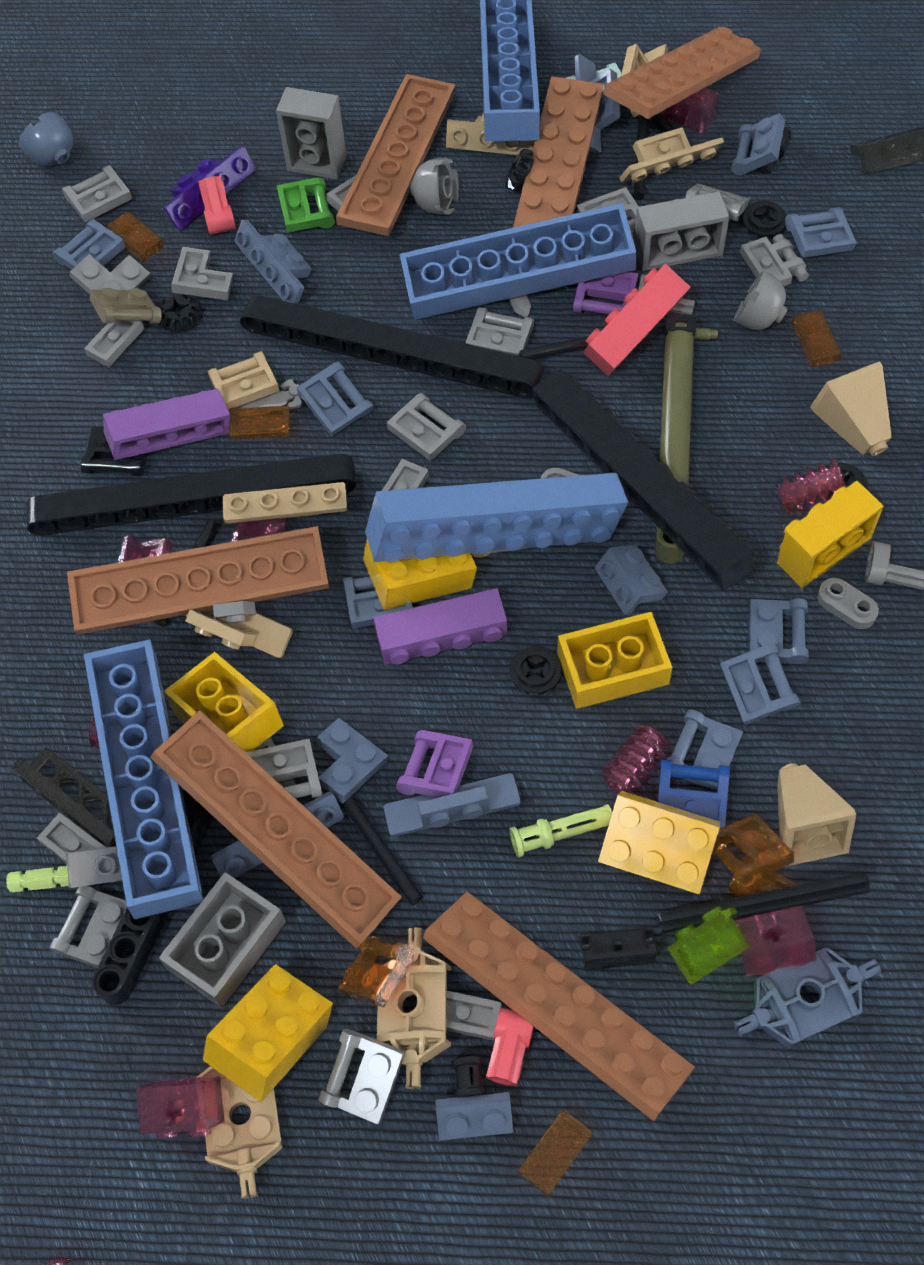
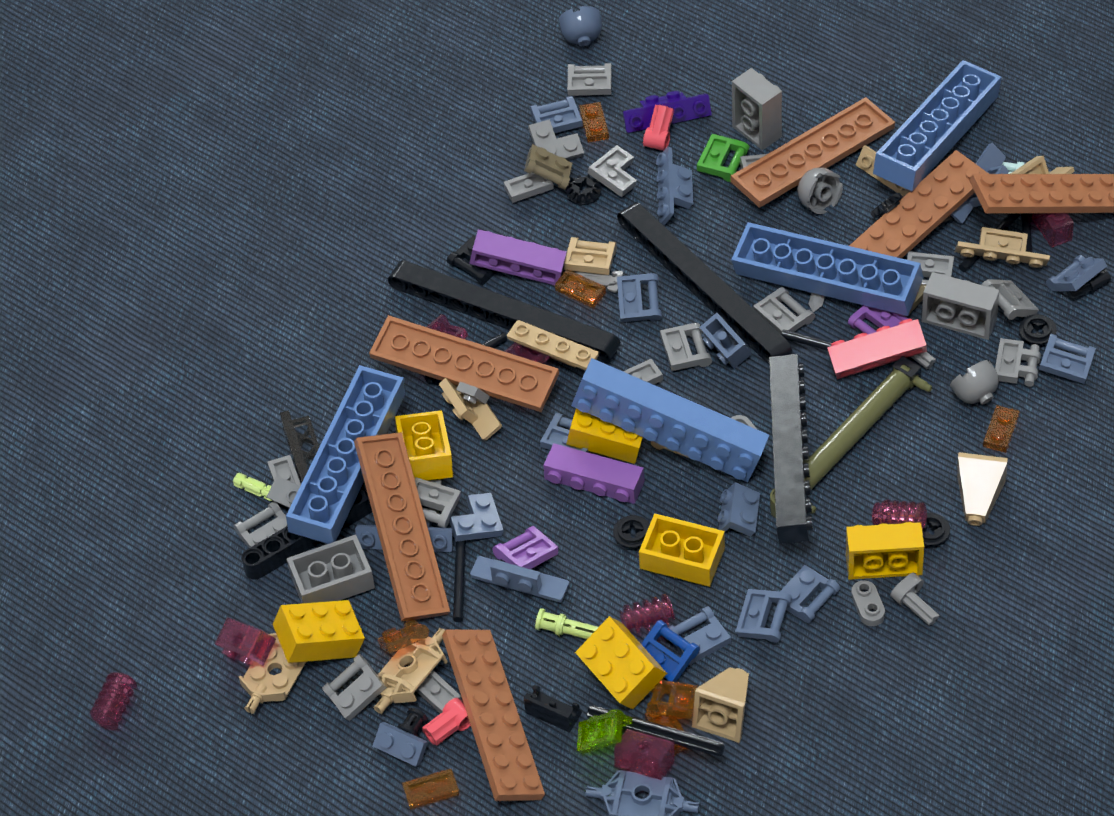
camera: 35 degrees right, 10 degrees down
none -> sand blue brick [699,313,751,369]

